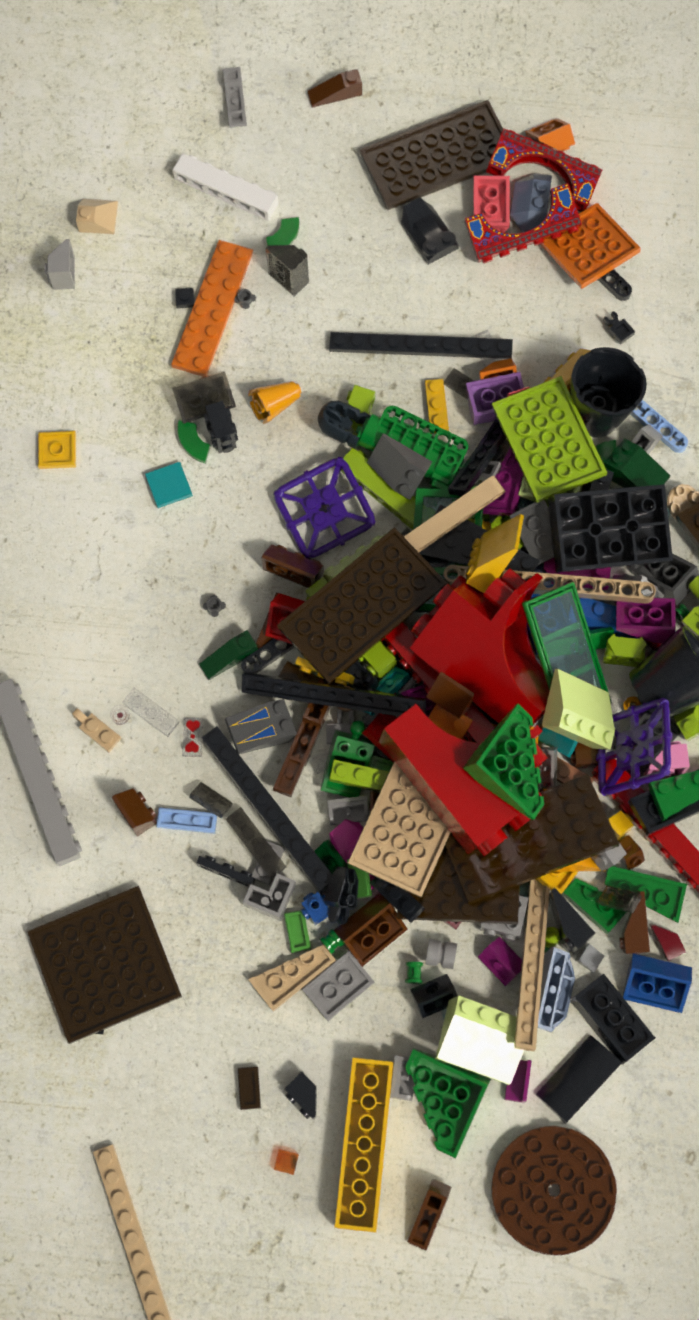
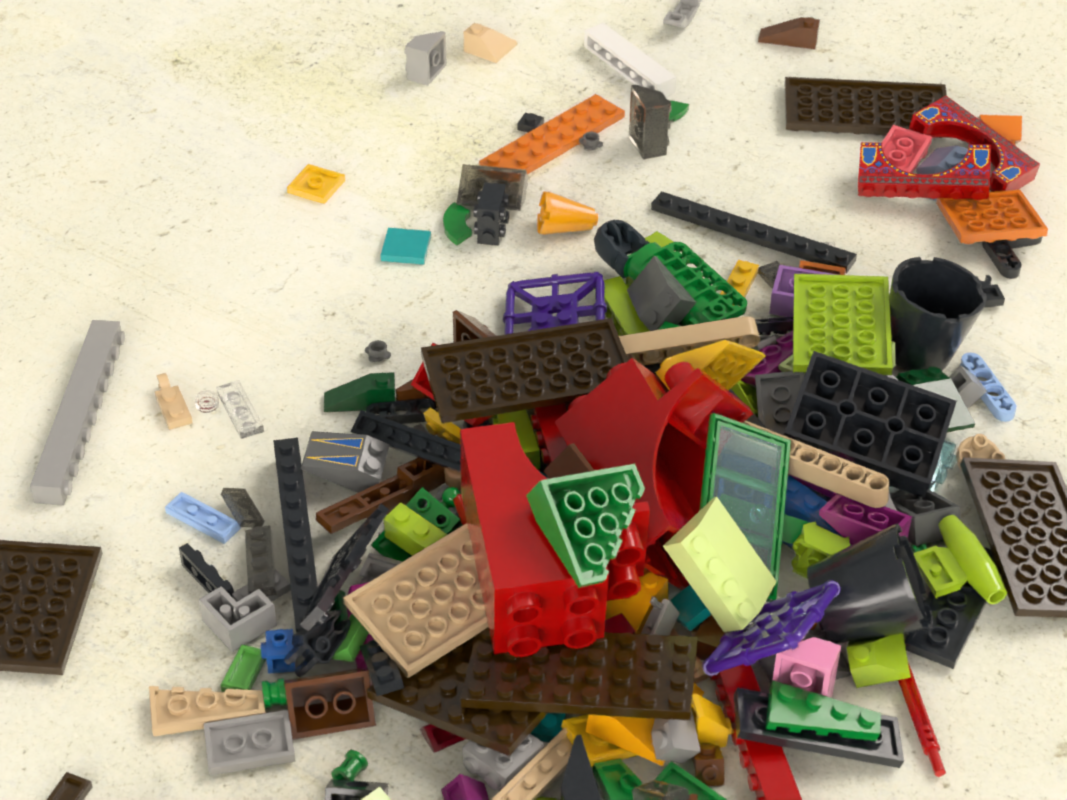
camera: 25 degrees right, 30 degrees down
reddish brown slope [111,788,157,837] -> none
clear tile [182,718,204,757] -> none
black slope [401,197,459,265] -> none
light grey wheel [425,939,457,969] -> none
none -> black wing [300,503,389,632]

